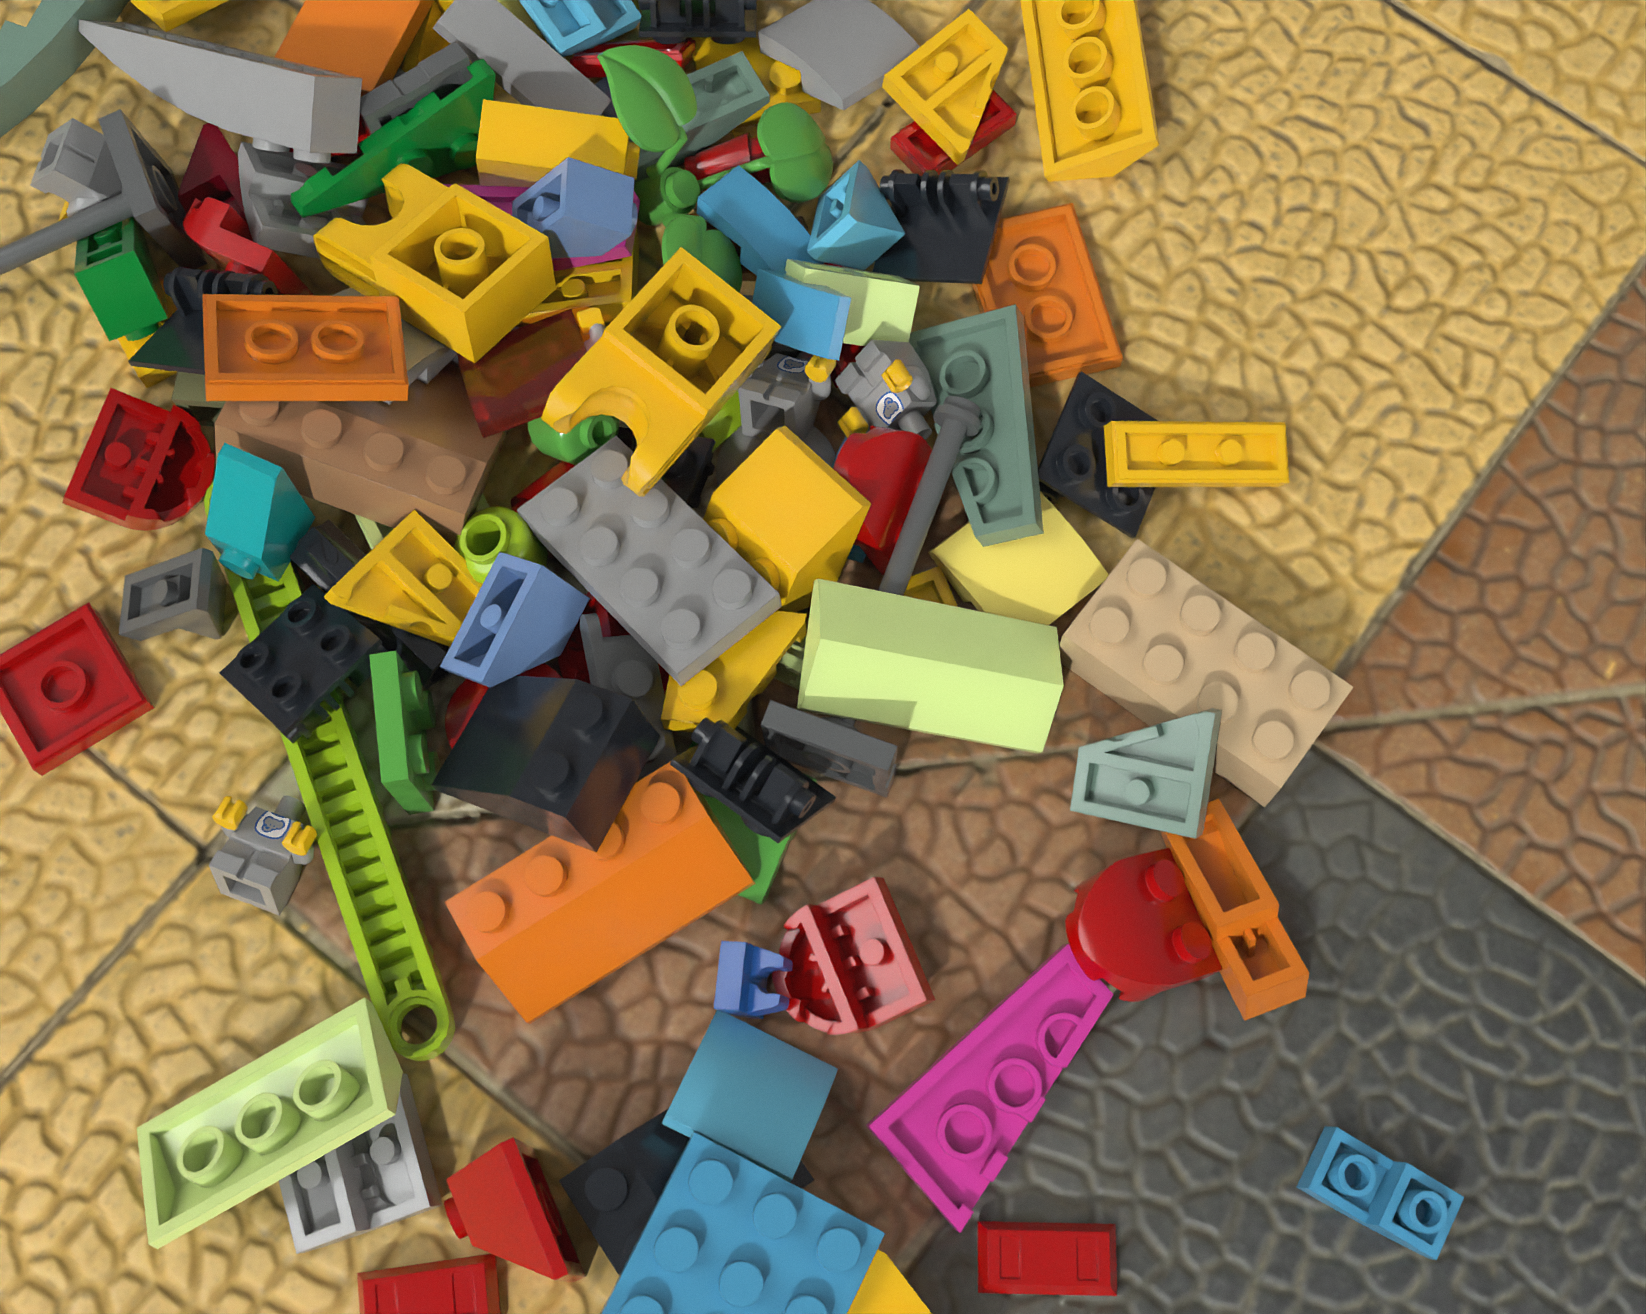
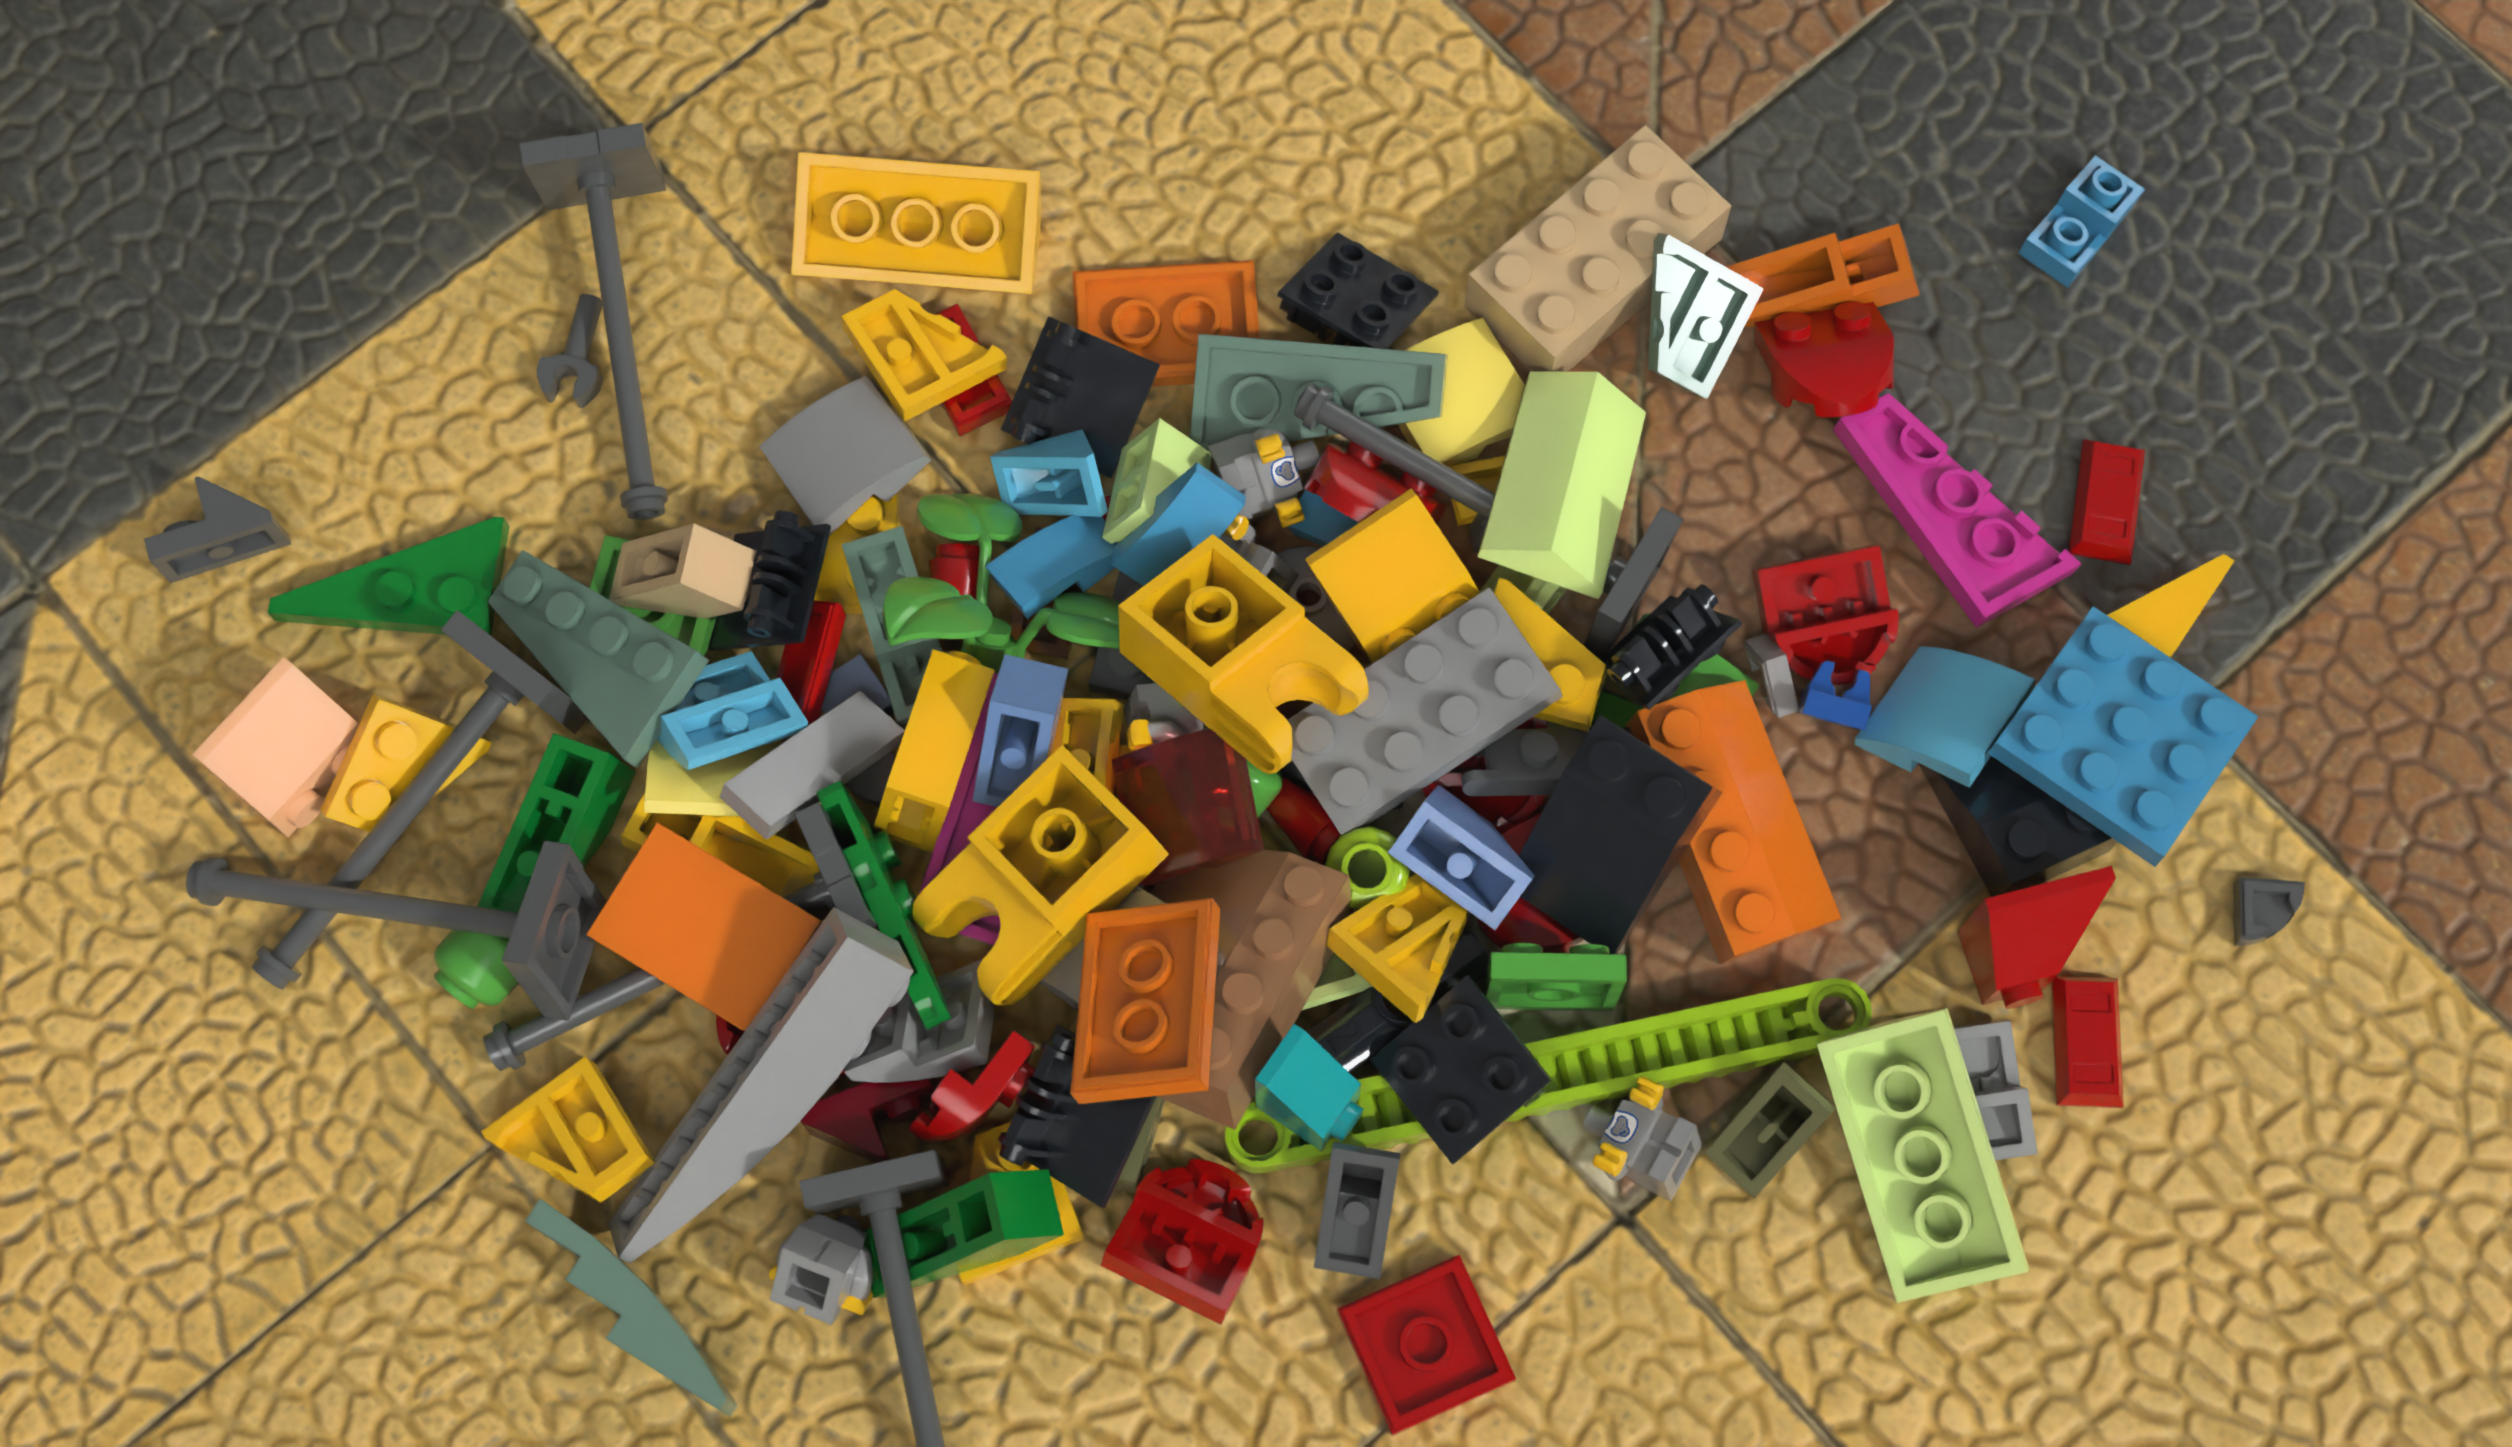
camera: 80 degrees left, 0 degrees up
yellow tile [1104,421,1290,487] -> none
none -> olive slope [1705,1062,1835,1198]
none -> light grey tile [1744,633,1799,718]

